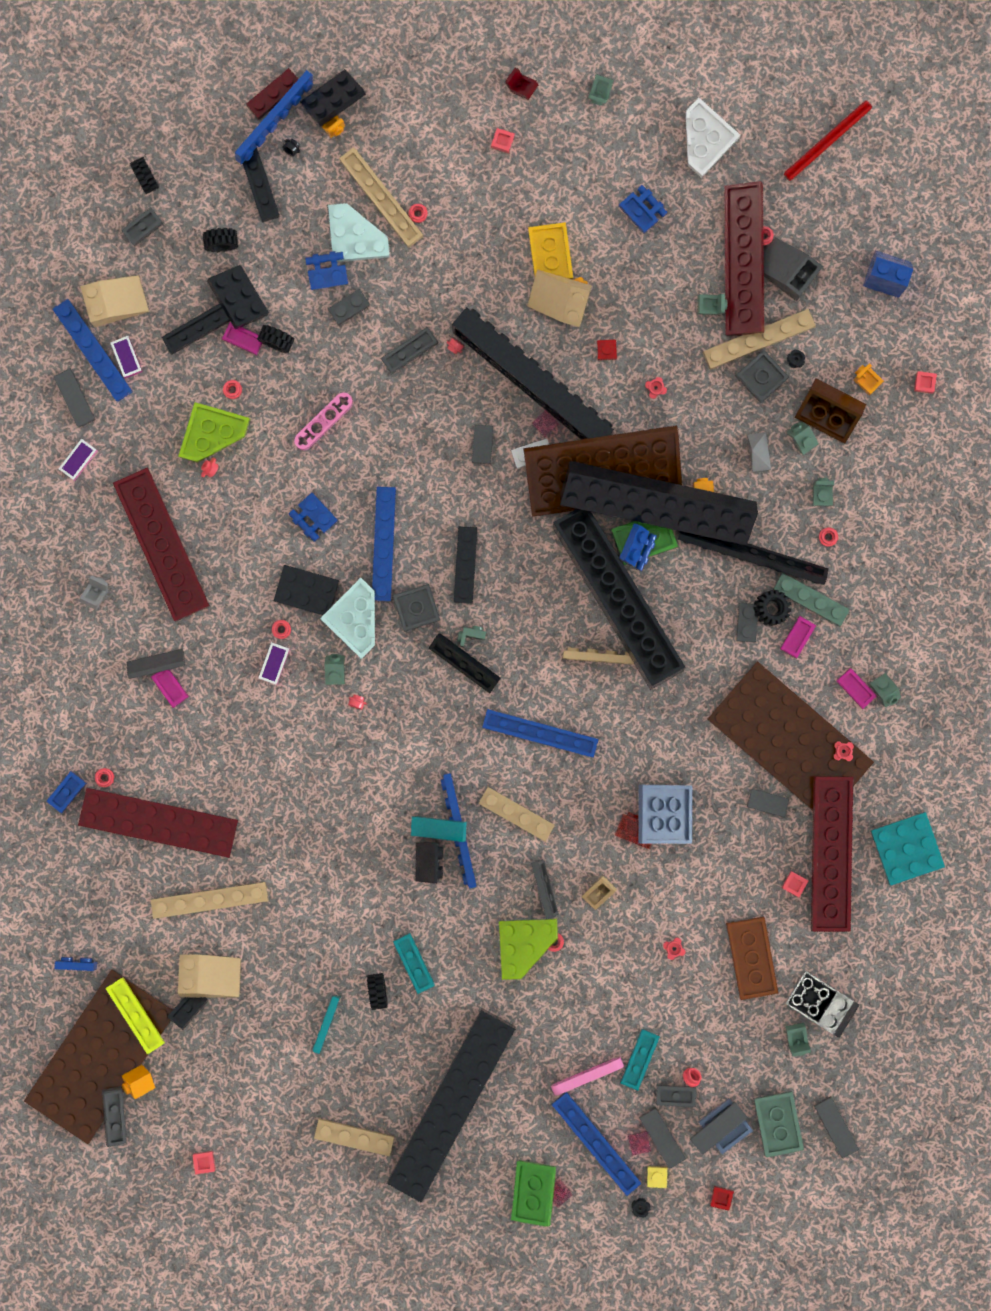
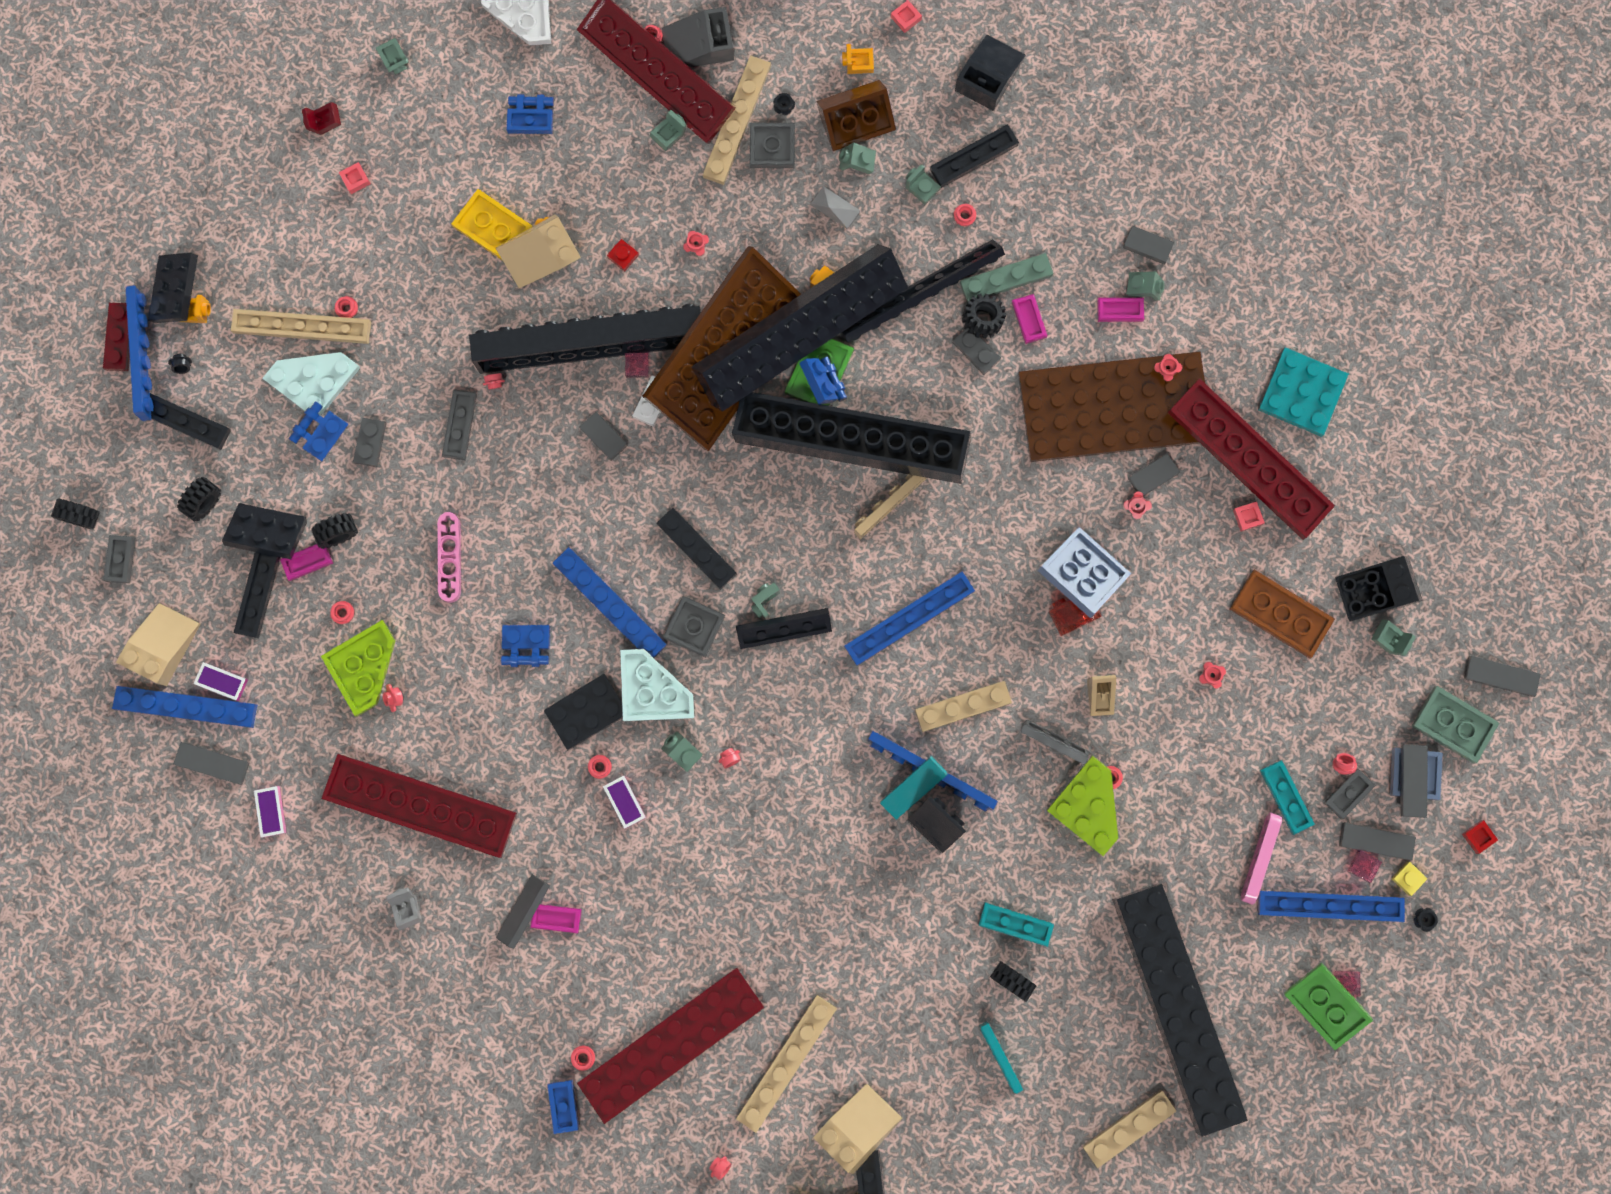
camera: 50 degrees left, 5 degrees down
none -> coral plate [709,1156,732,1180]
none -> black plate [930,124,1019,188]
none -> black slope [955,35,1026,111]
none -> dark grey tile [1123,226,1174,265]
none -> coral plate [1124,491,1152,519]

